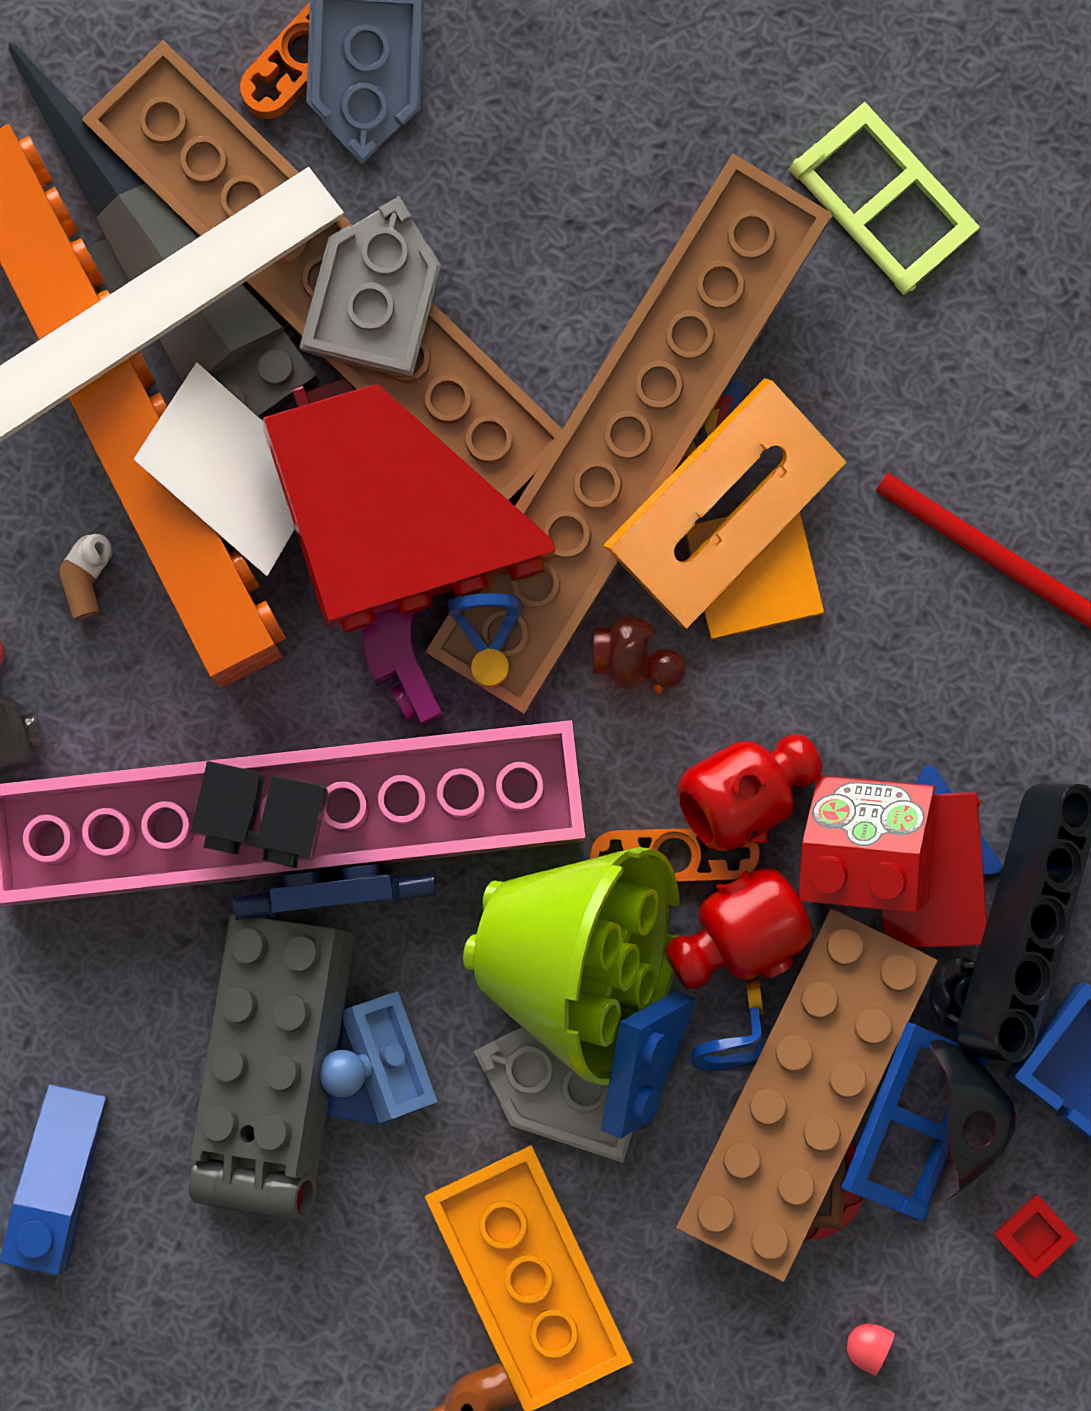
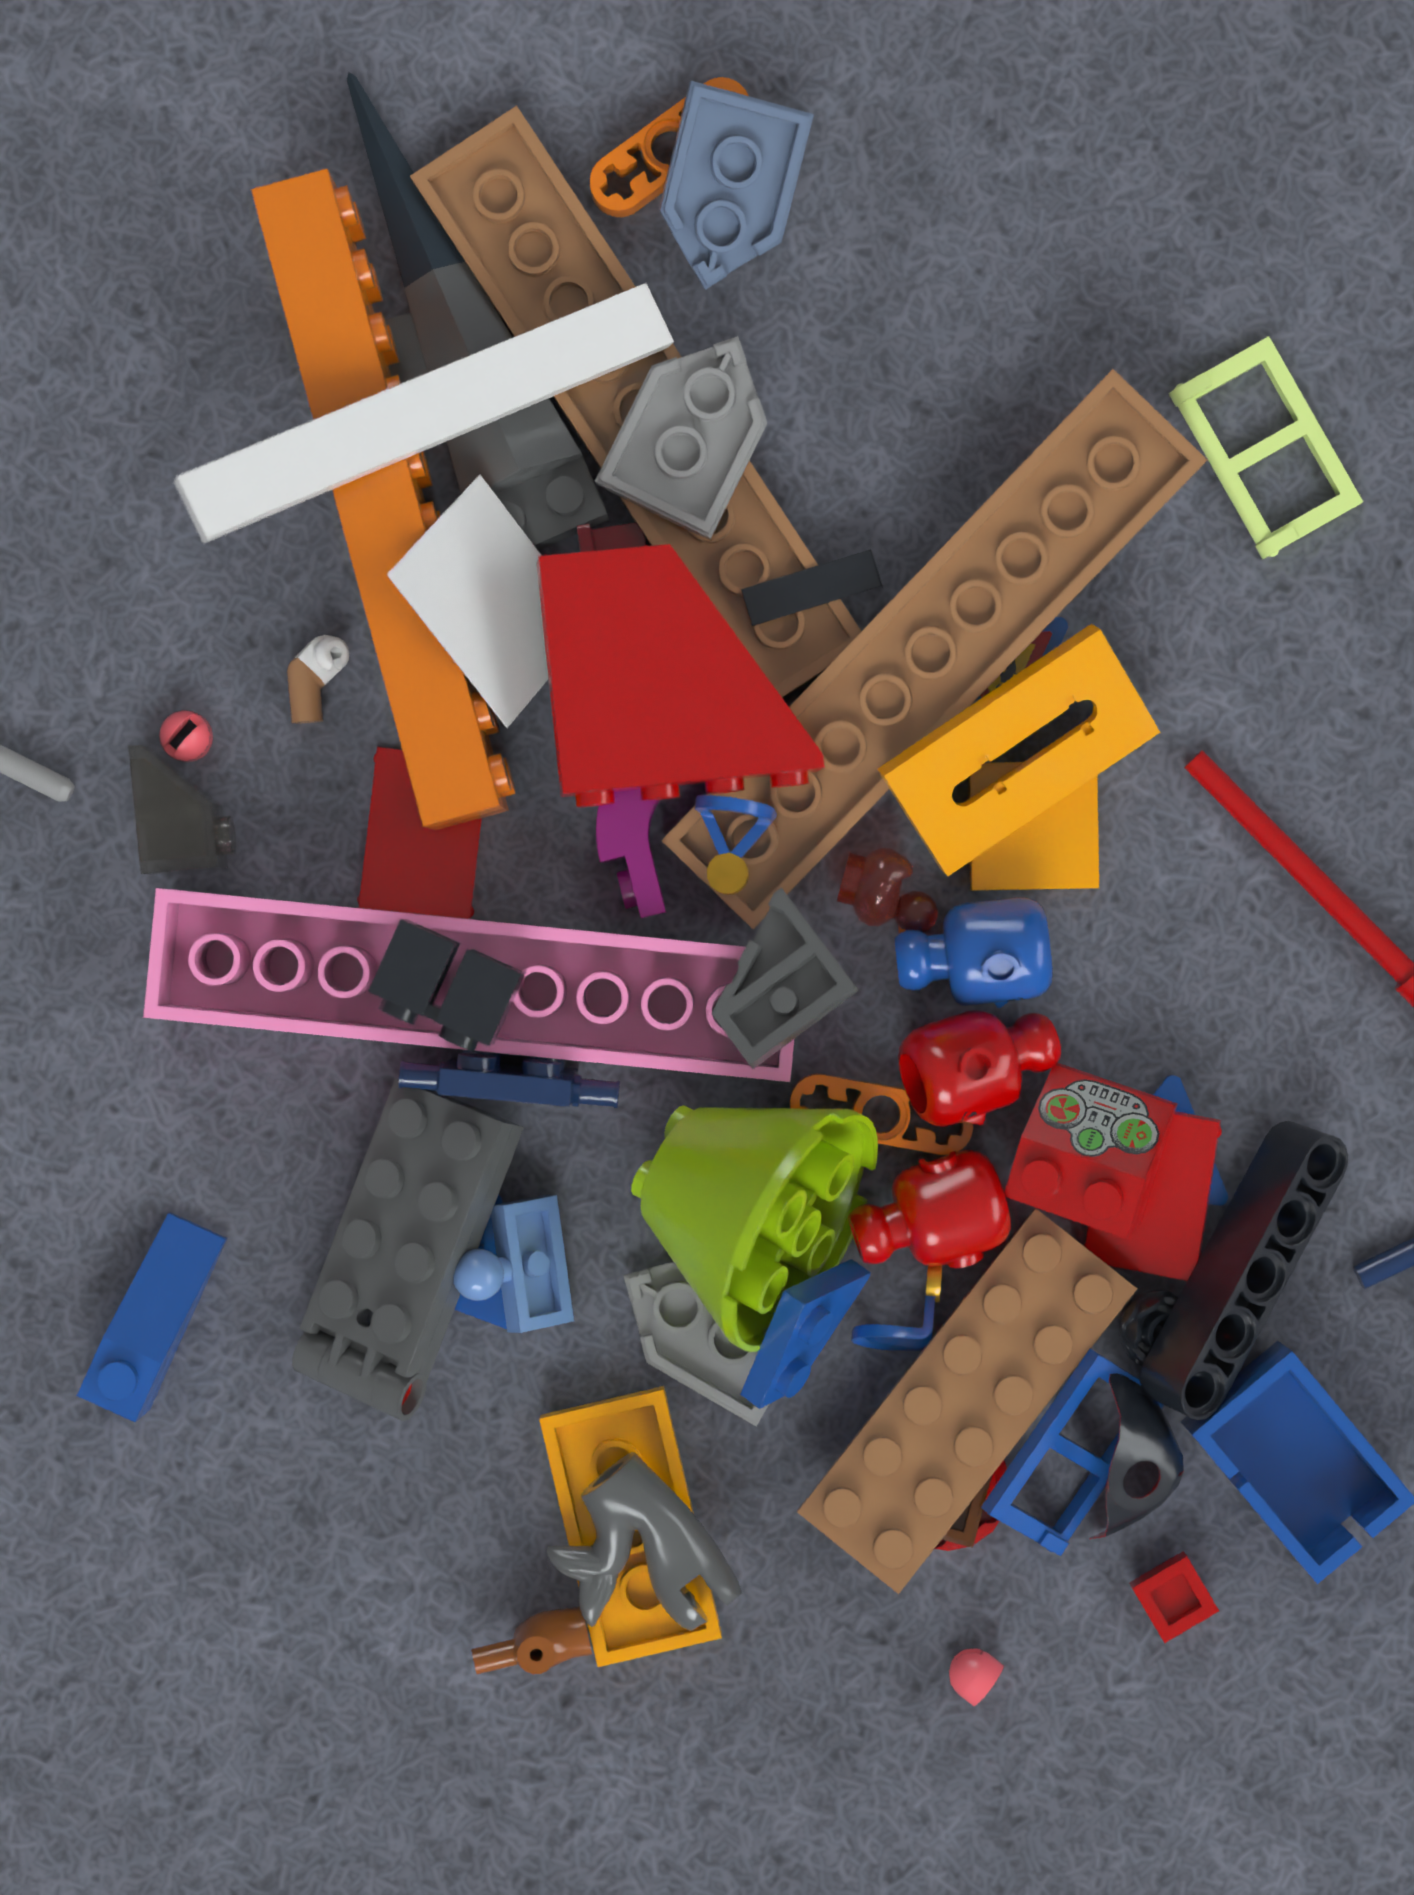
camera: 15 degrees right, 5 degrees up
none -> red piece [357,747,482,919]
none -> dark grey piece [546,1452,742,1631]
none -> dark grey wing [711,888,858,1069]
none -> black piece [741,549,883,626]
none -> blue piece [894,897,1053,1008]

